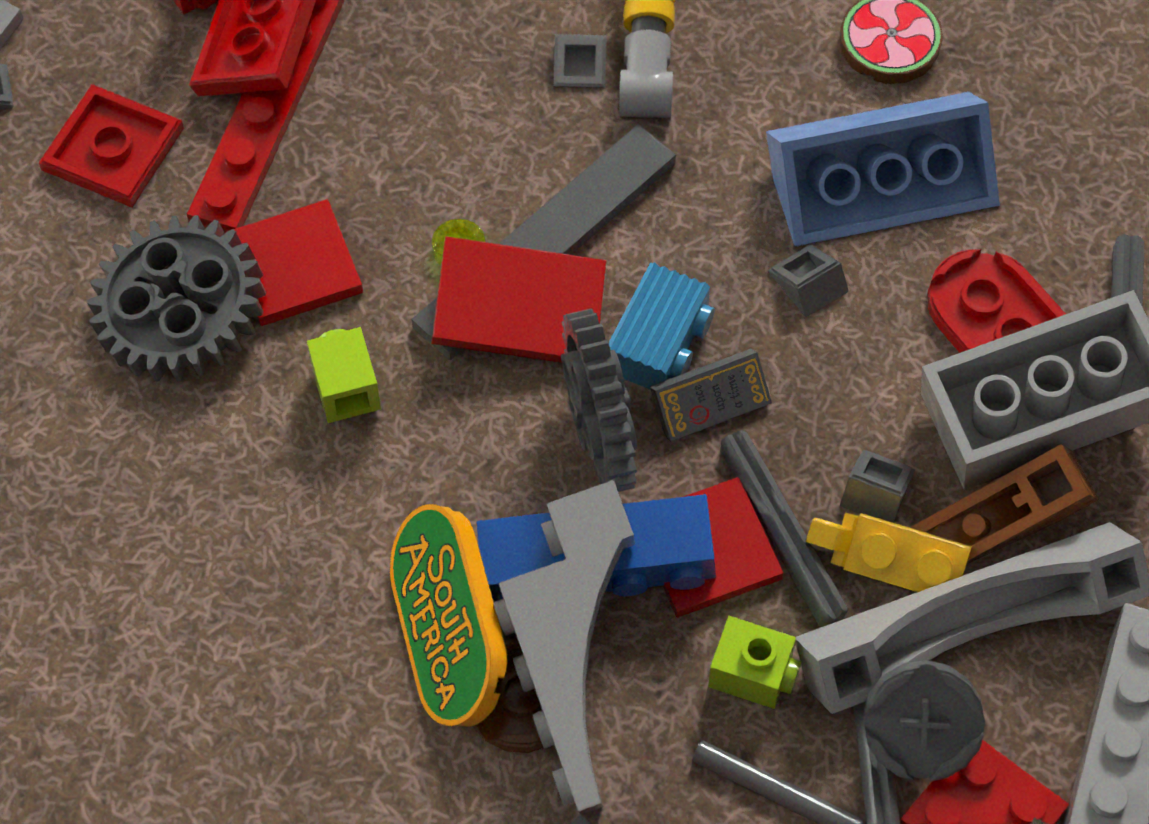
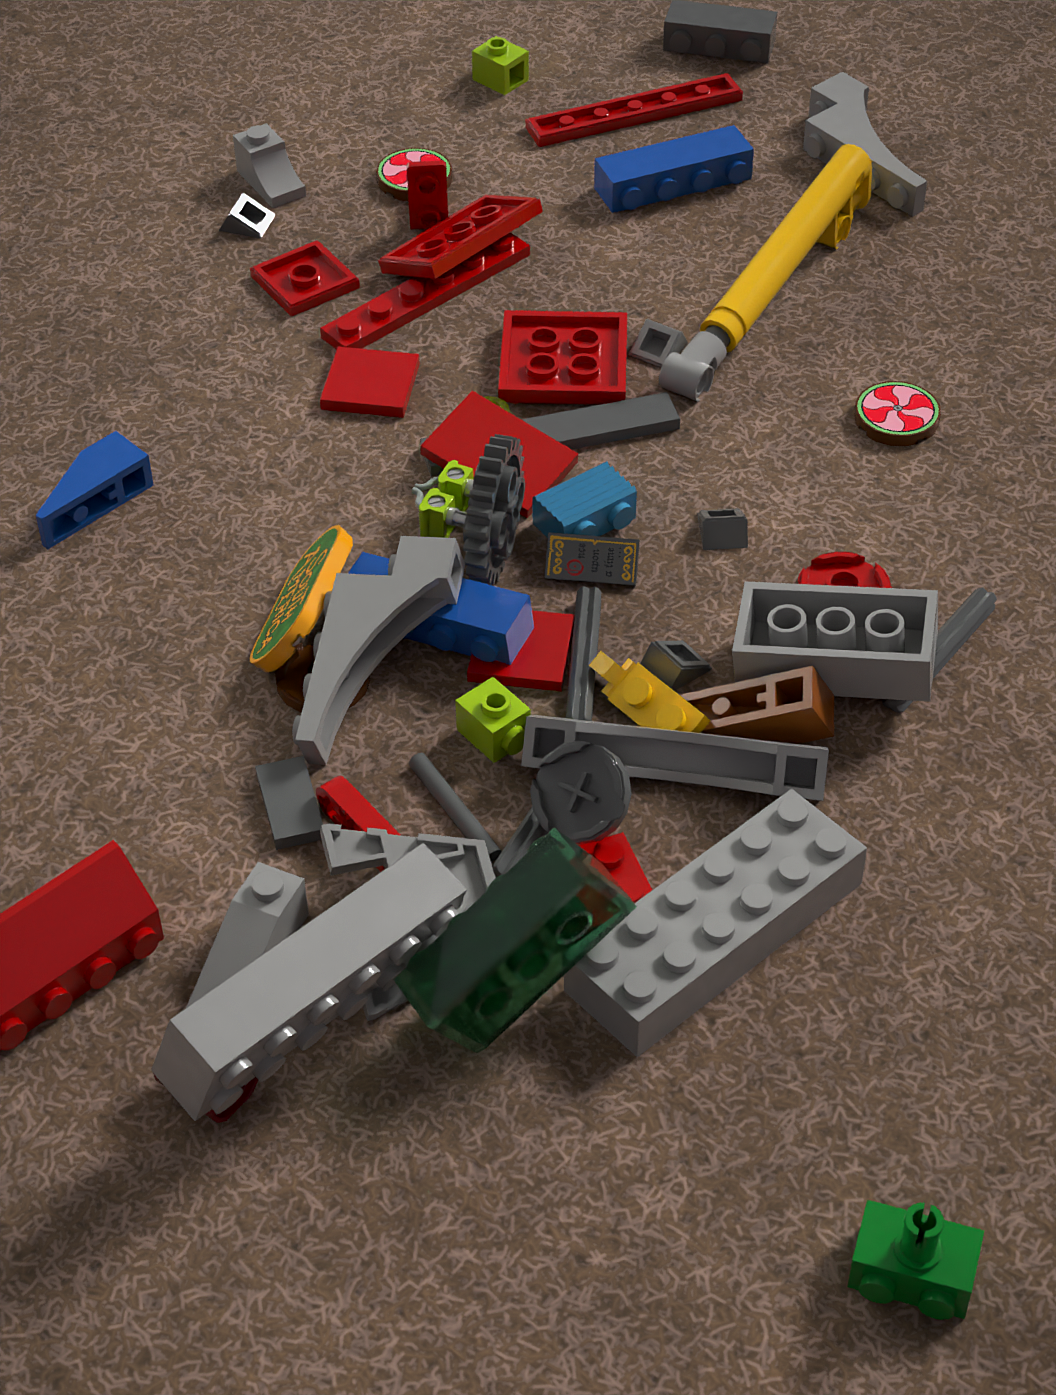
camera: 30 degrees right, 15 degrees down
dark grey gear [87,215,266,382] -> none
lime brick [307,327,381,423] -> none
medium blue slope [766,92,1000,246] -> none
none -> blue slope [36,431,154,549]
none -> lime piece [411,460,474,538]
none -> red plate [498,310,627,405]

